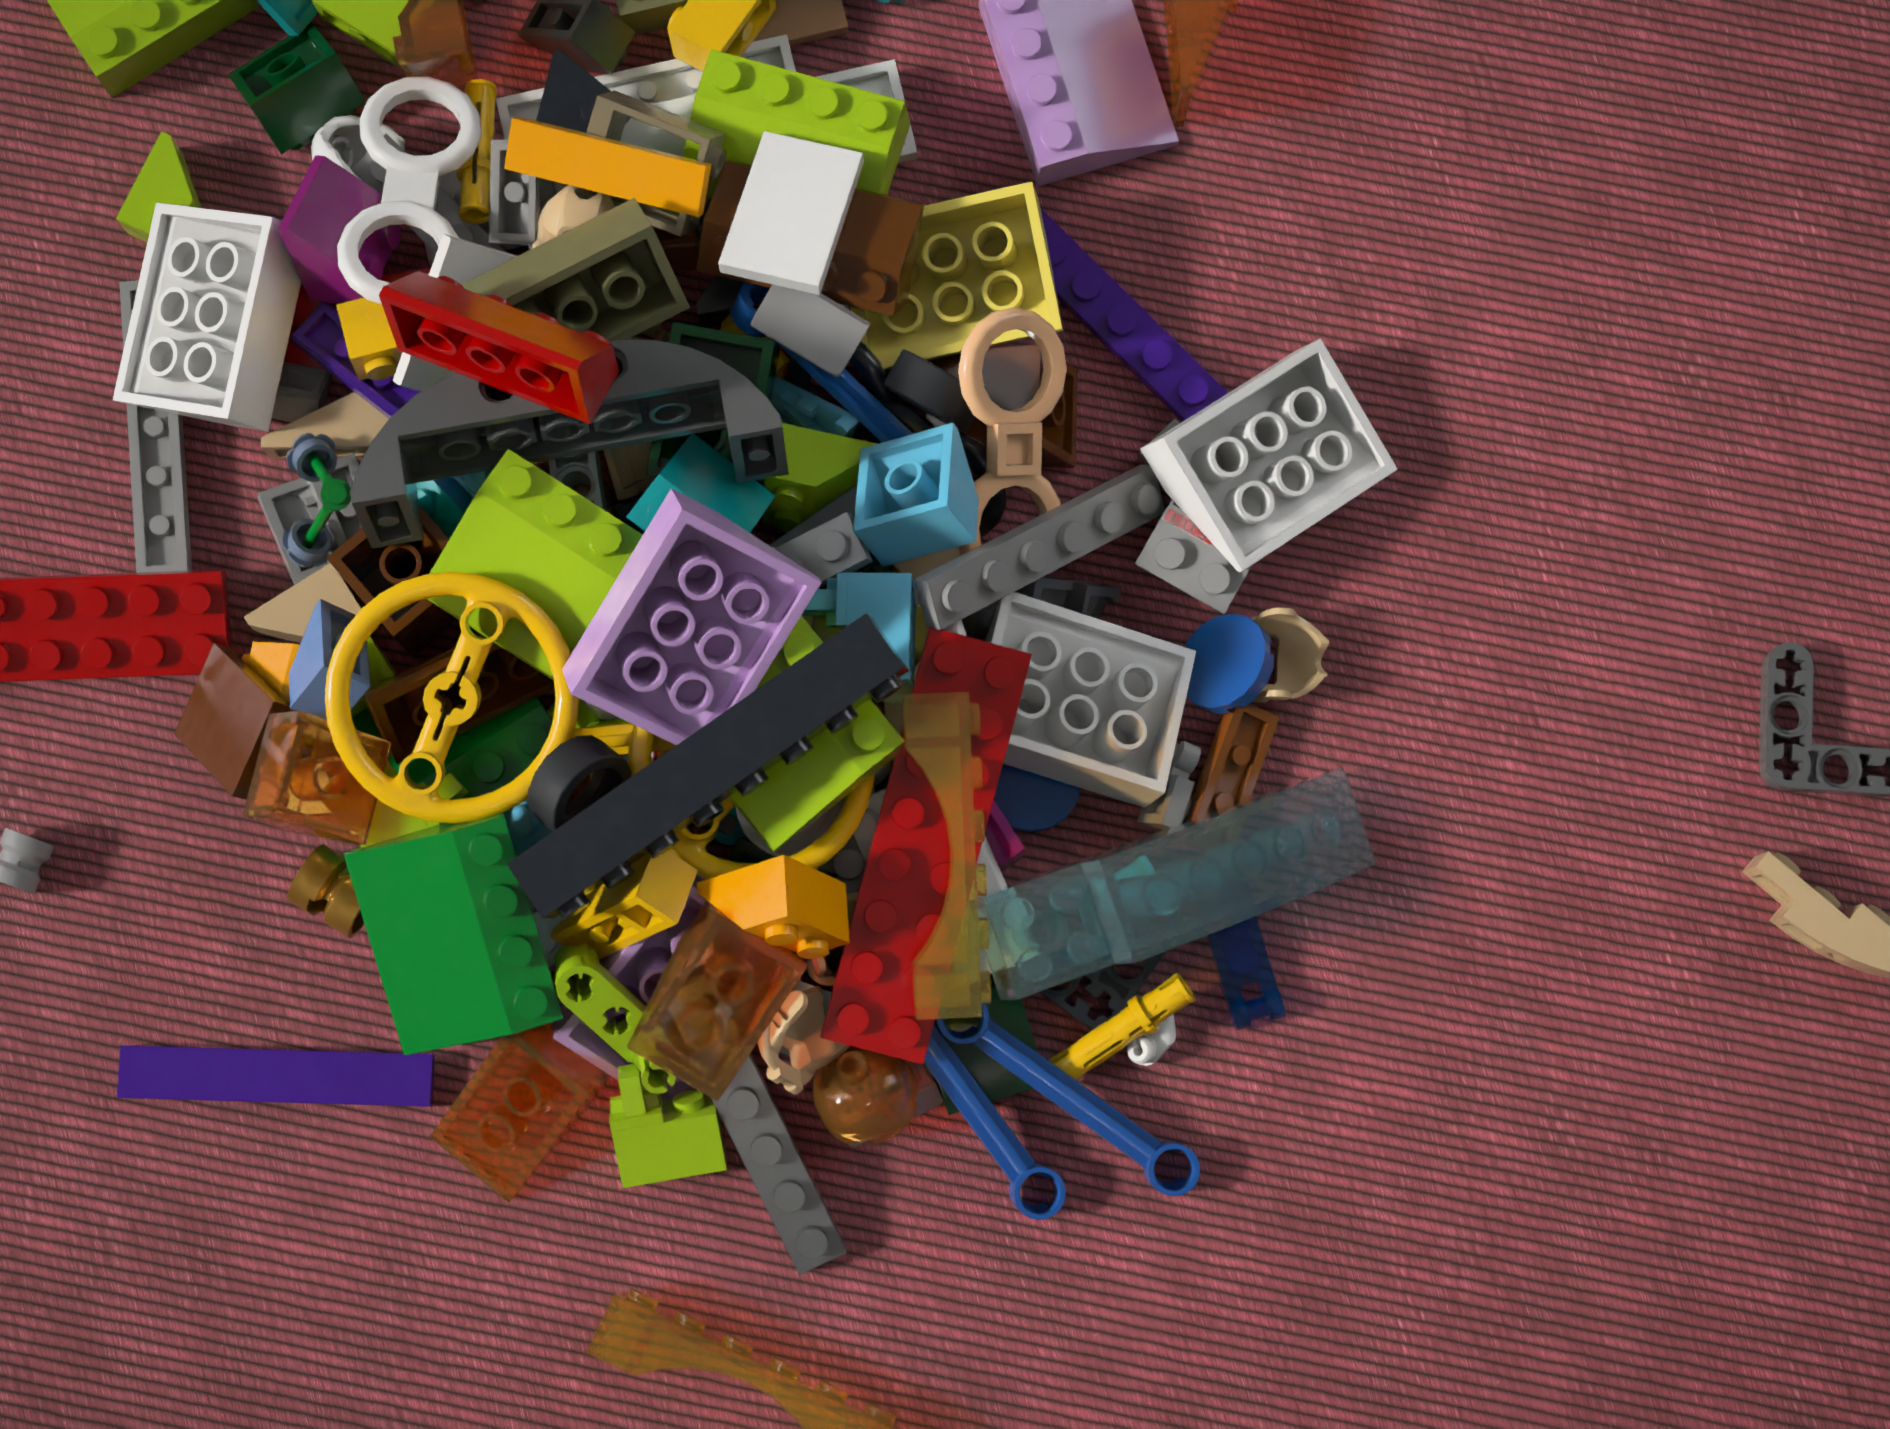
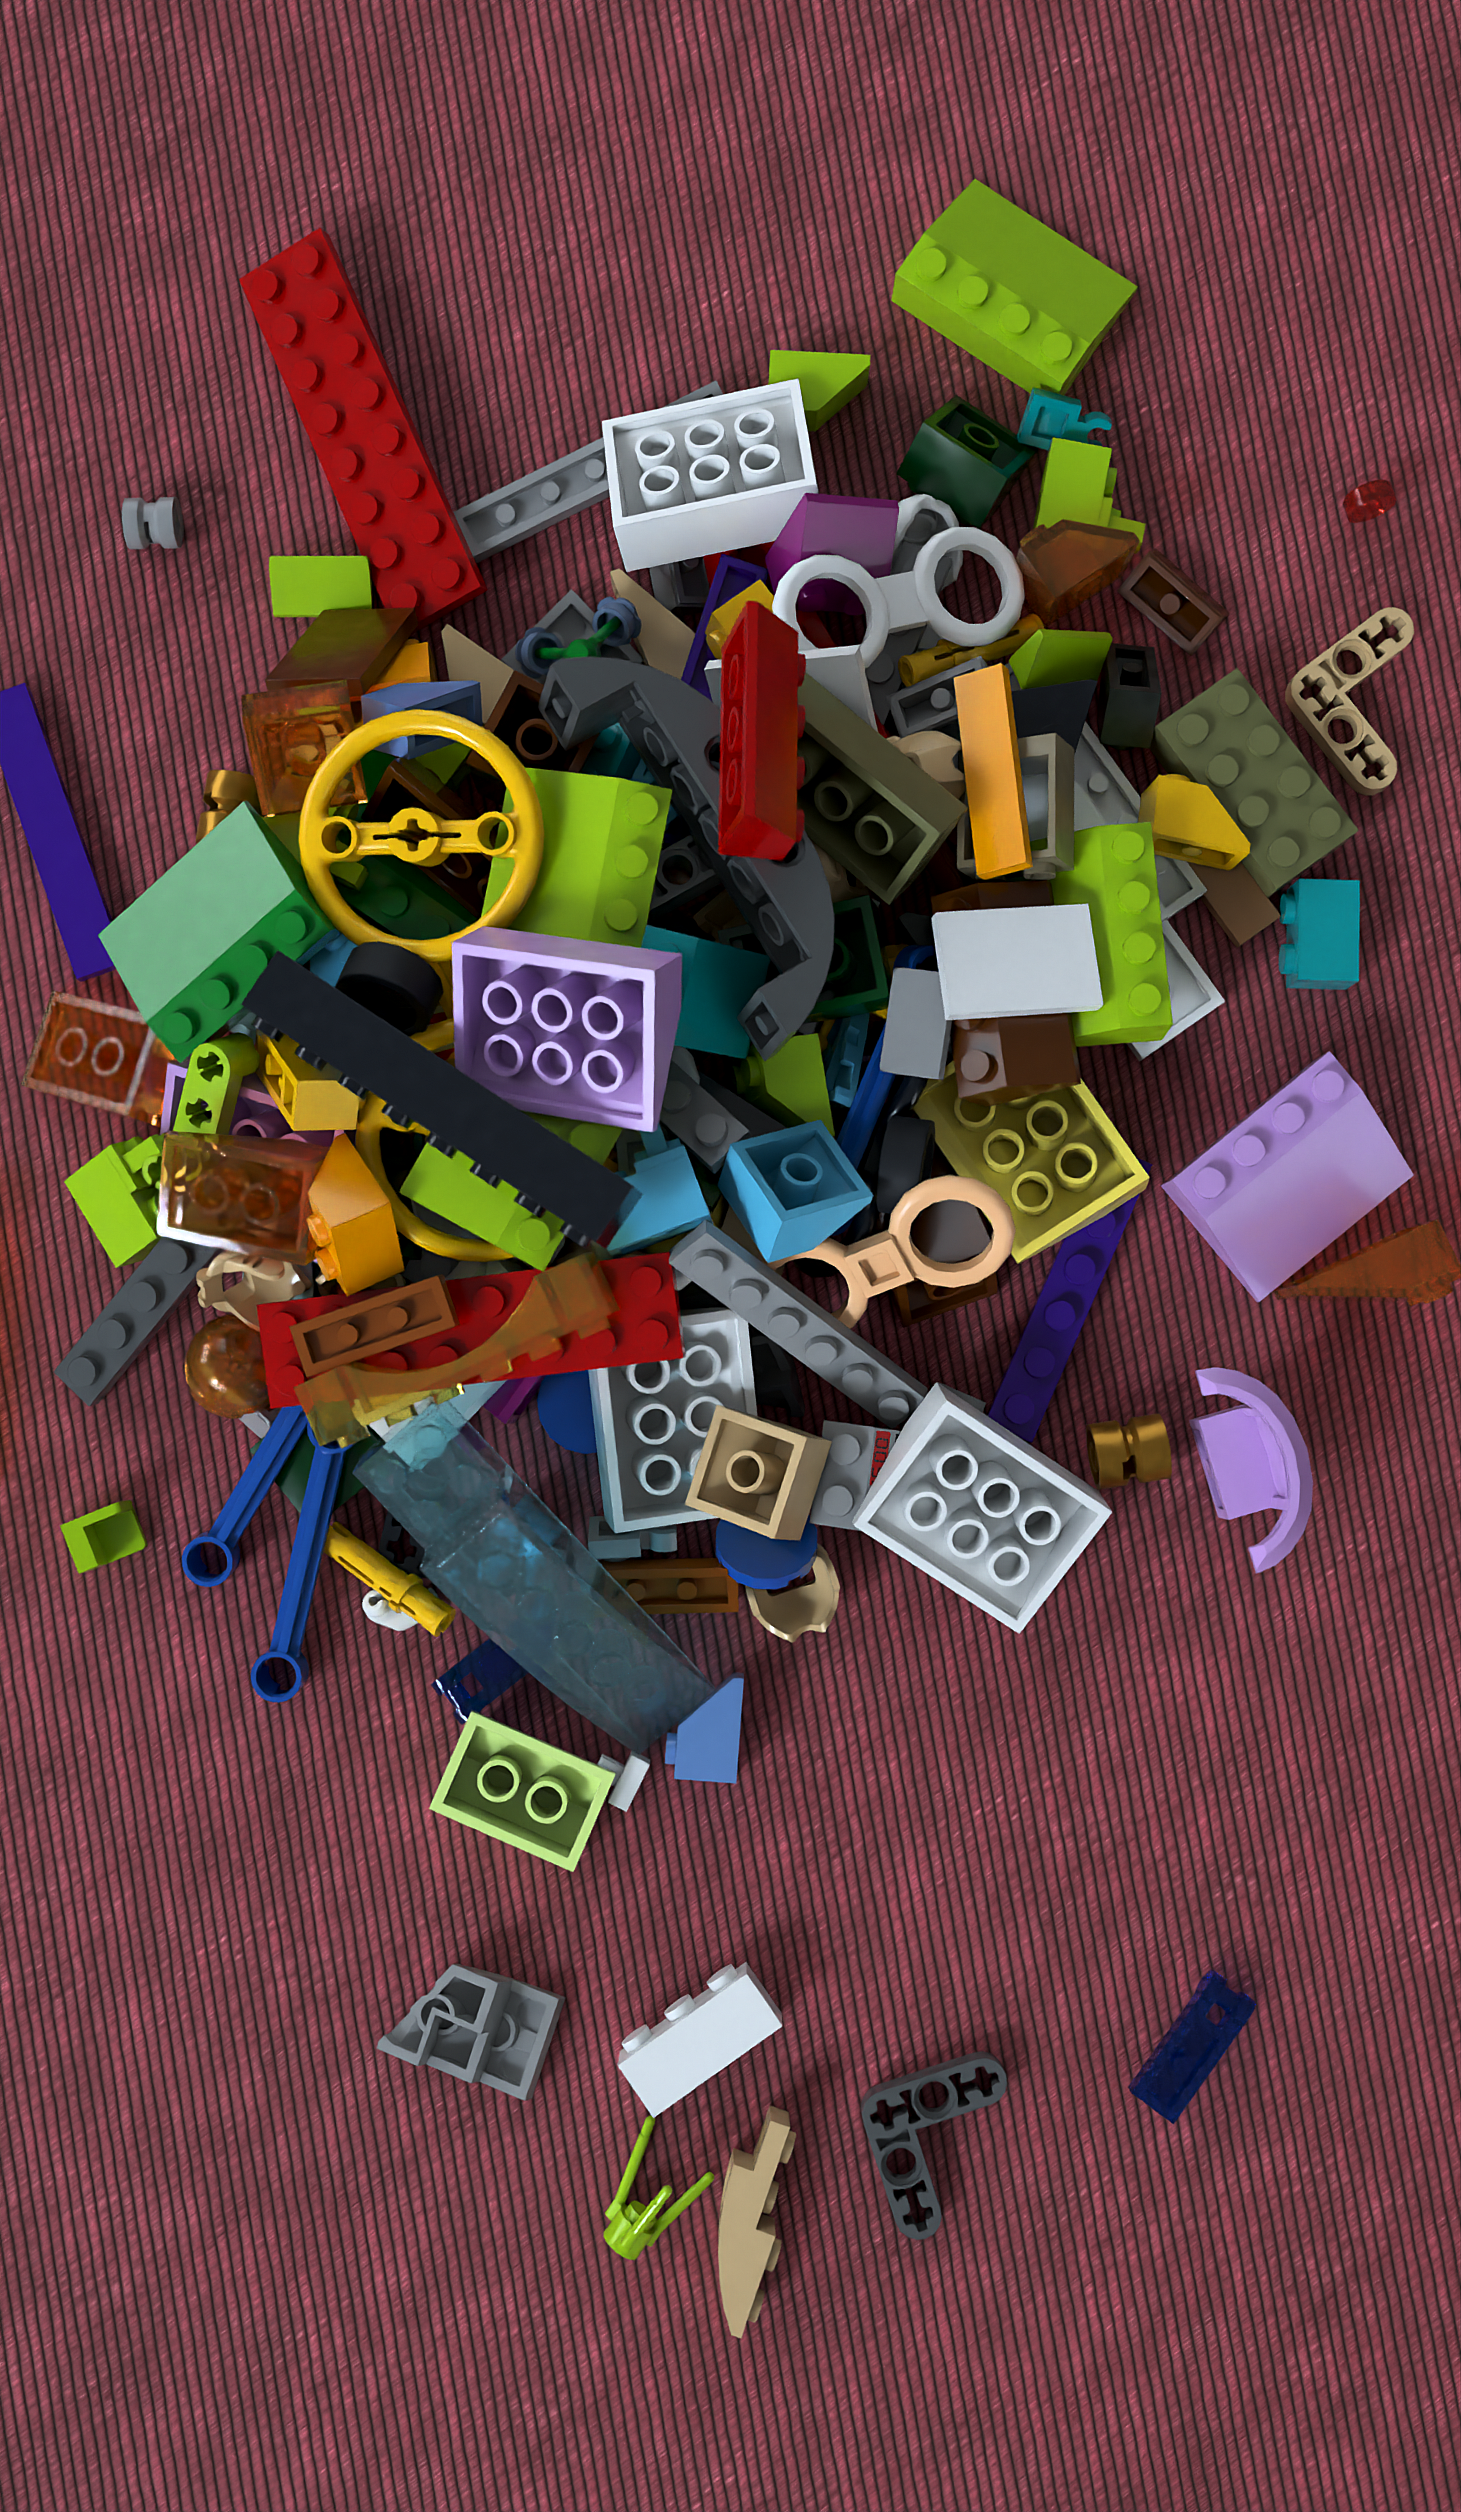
camera: 70 degrees right, 5 degrees up
none -> lime panel [60,1500,148,1574]
none -> lime slope [269,556,374,617]
none -> dark orange plate [290,1274,460,1377]
none -> light grey slope [376,1963,566,2101]
none -> yellowish green slope [429,1710,616,1872]
none -> white tile [597,1751,650,1812]
none -> lime plant [603,2115,715,2260]
none -> white brick [618,1962,783,2118]
none -> medium blue slope [665,1672,744,1784]
none -> tan slope [685,1405,832,1541]
none -> lime slope [1008,629,1113,690]
none -> pearl gold wheel [1086,1414,1172,1490]
none -> clear blue plate [1128,1970,1256,2124]
none -> lavender piece [1189,1367,1313,1573]

